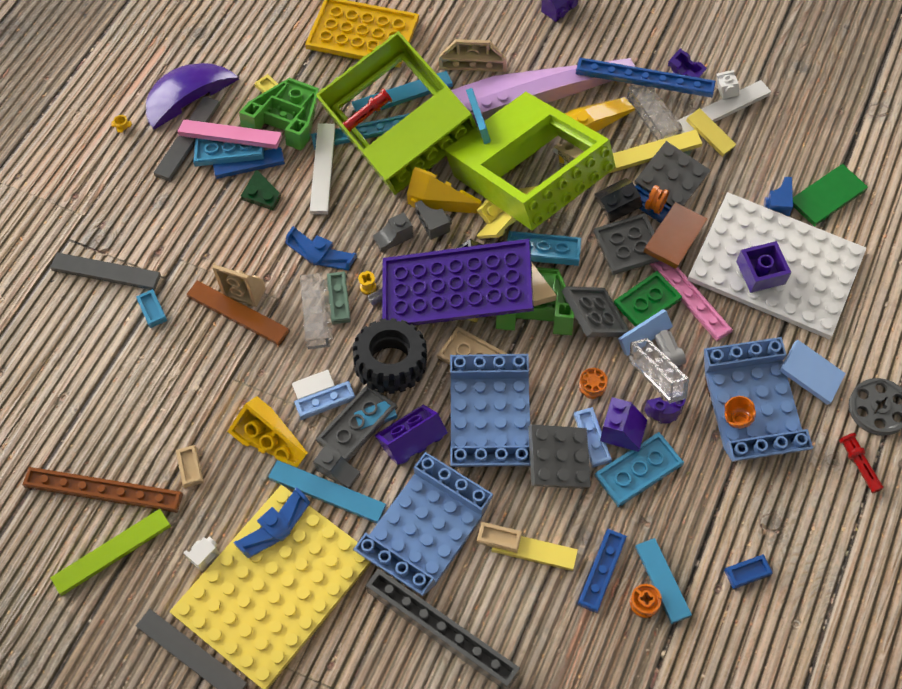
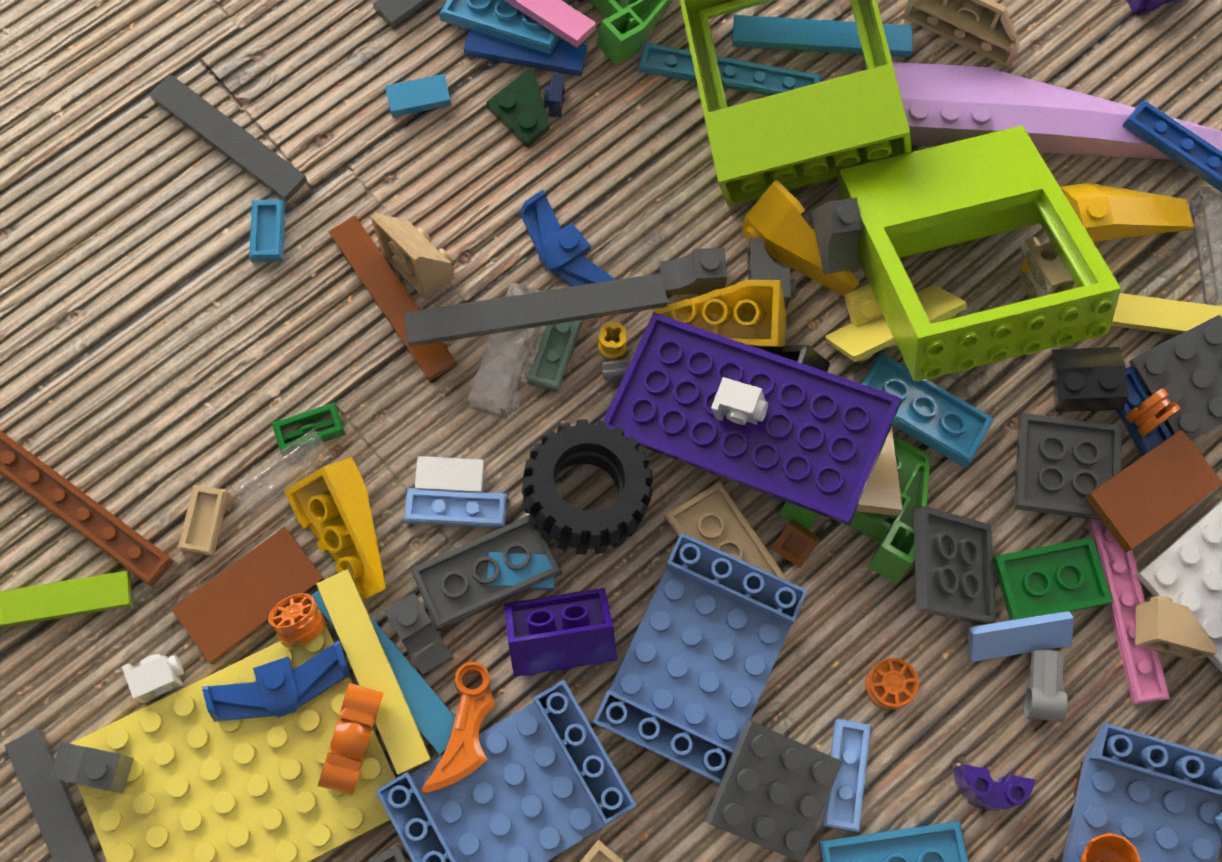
camera: 20 degrees right, 10 degrees up
white tile [310,124,336,214] -> none
red pin [343,88,393,132] -> none
dark azure tile [466,88,491,144] -> none
dark purple slope [600,397,647,452] -> none
clear brick [629,338,689,403] -> none
none -> dark grey arch [49,742,134,794]
none -> dark orange tile [171,526,325,665]
none -> clear plate [230,428,334,514]
none -> orange wheel [269,593,325,648]
none -> green tile [272,402,346,456]
none -> light yellow tile [317,569,432,776]
none -> orange piece [318,683,384,795]
none -> dark azure tile [385,74,451,117]
none -> dark grey tile [404,273,668,347]
none -> orange piece [422,662,495,794]
none -> dark blue plate [544,74,565,118]
none -> yellow wedge [652,280,786,346]
none -> white brick [711,377,768,425]
none -> dark orange plate [772,520,820,568]
none -> dark grey arch [811,197,863,275]
none -> tan slope [1135,596,1217,661]

